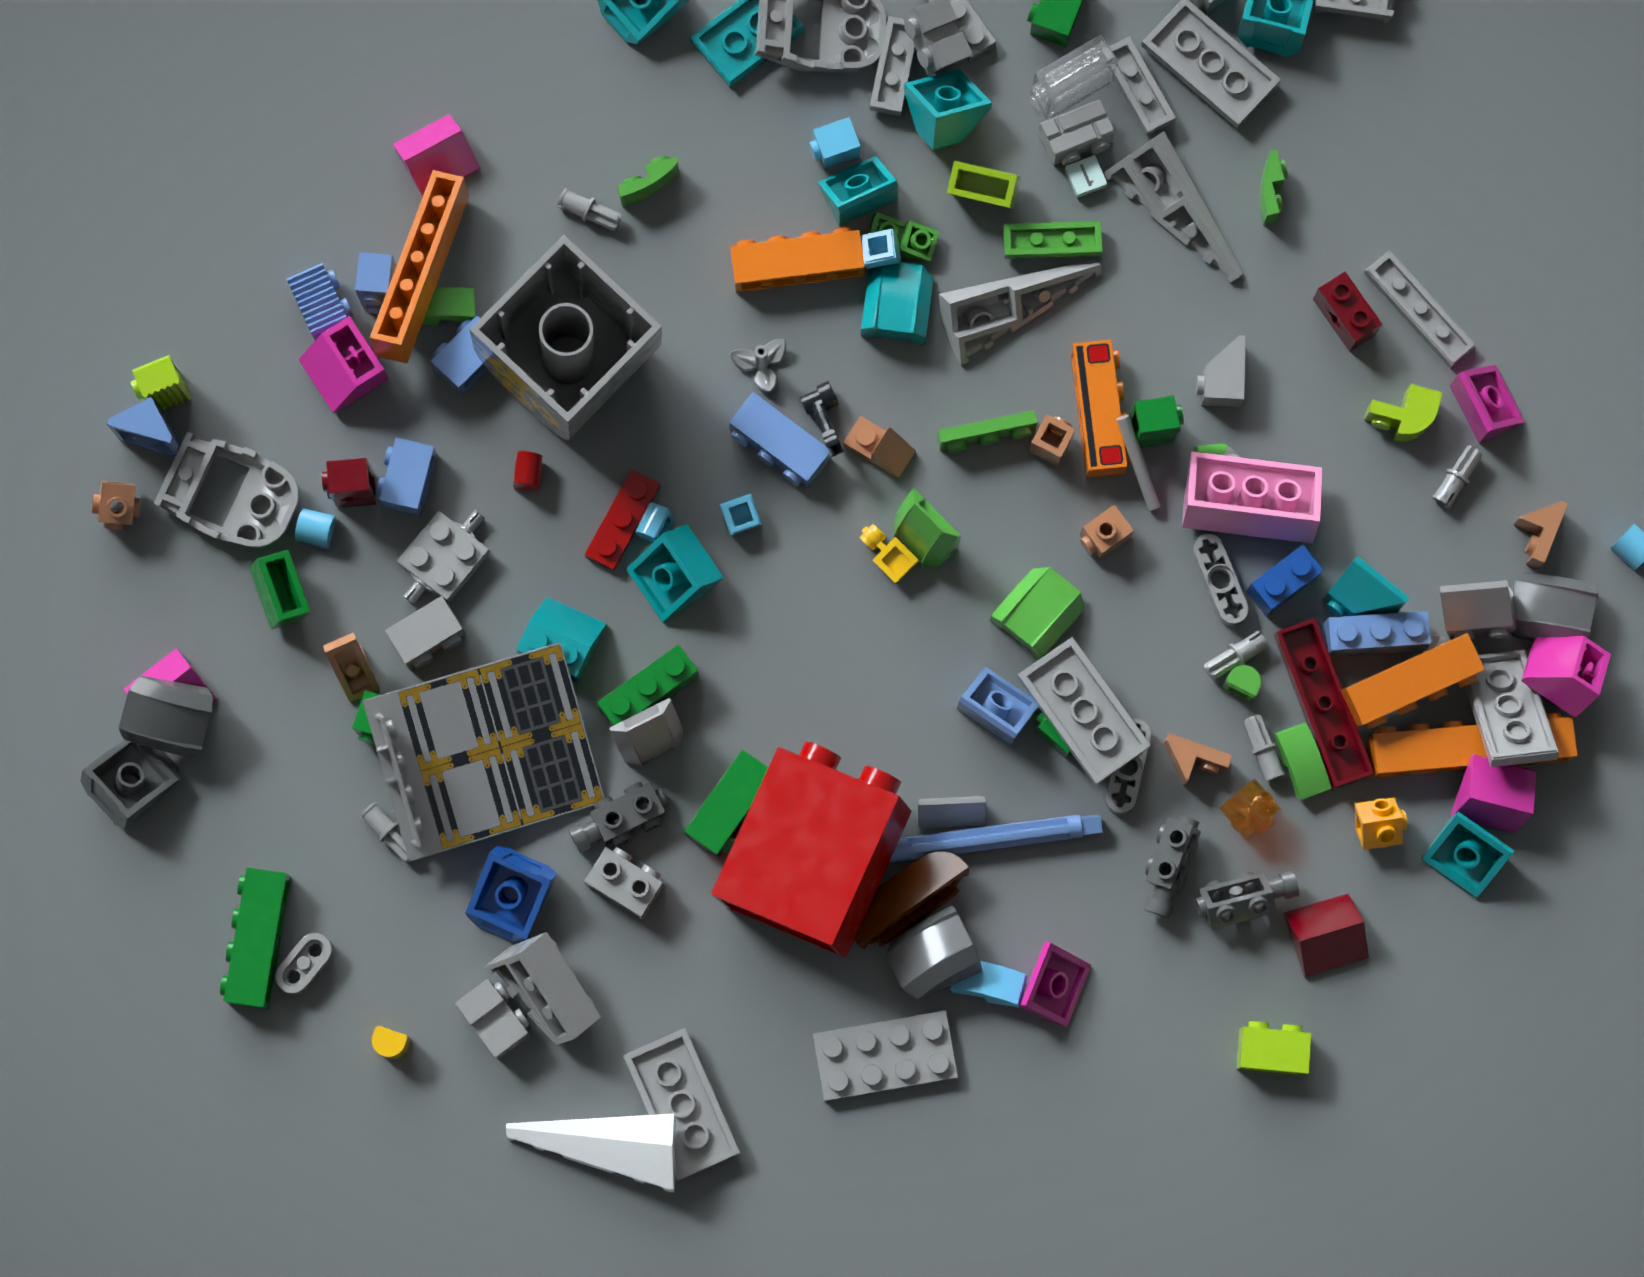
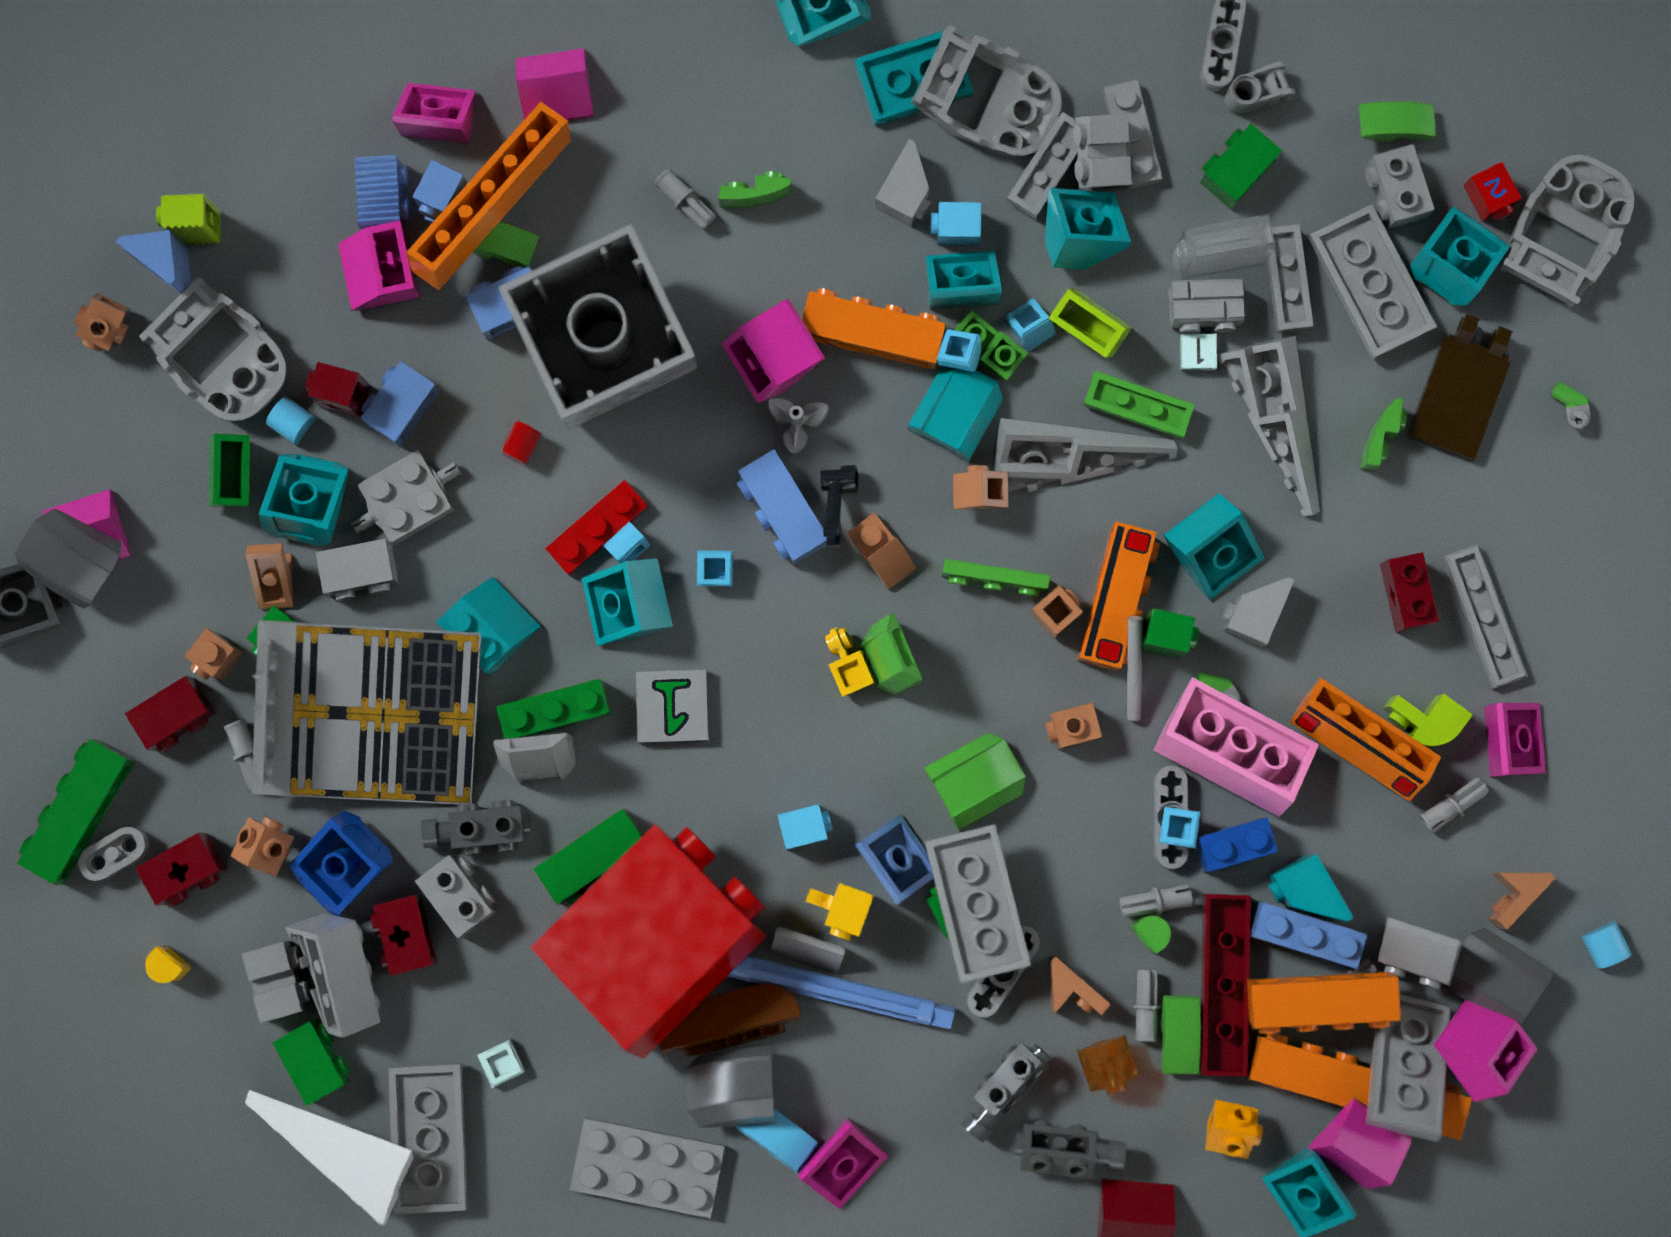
camera: 25 degrees right, 5 degrees up
none -> dark red brick [124,675,216,753]
none -> dark red brick [135,832,227,908]
none -> nougat brick [184,628,244,681]
none -> nougat brick [231,816,294,876]
none -> teal slope [258,454,349,547]
none -> green piece [272,1019,351,1106]
none -> dark red brick [371,895,438,976]
none -> dark pink slope [393,83,476,143]
none -> light aqua tile [477,1039,526,1088]
none -> light grey tile [636,670,709,743]
none -> dark pink slope [722,299,825,403]
none -> medium azure brick [777,804,833,850]
none -> yellow brick [805,883,874,941]
none -> light grey slope [875,139,931,227]
none -> nougat brick [953,465,1008,511]
none -> medium azure slope [1004,298,1056,351]
none -> medium azure brick [1159,807,1201,848]
none -> teal slope [1164,493,1265,601]
none -> orange brick [1289,677,1441,801]
none -> dark brown tile [1406,314,1513,462]
none -> arm [1550,381,1591,430]

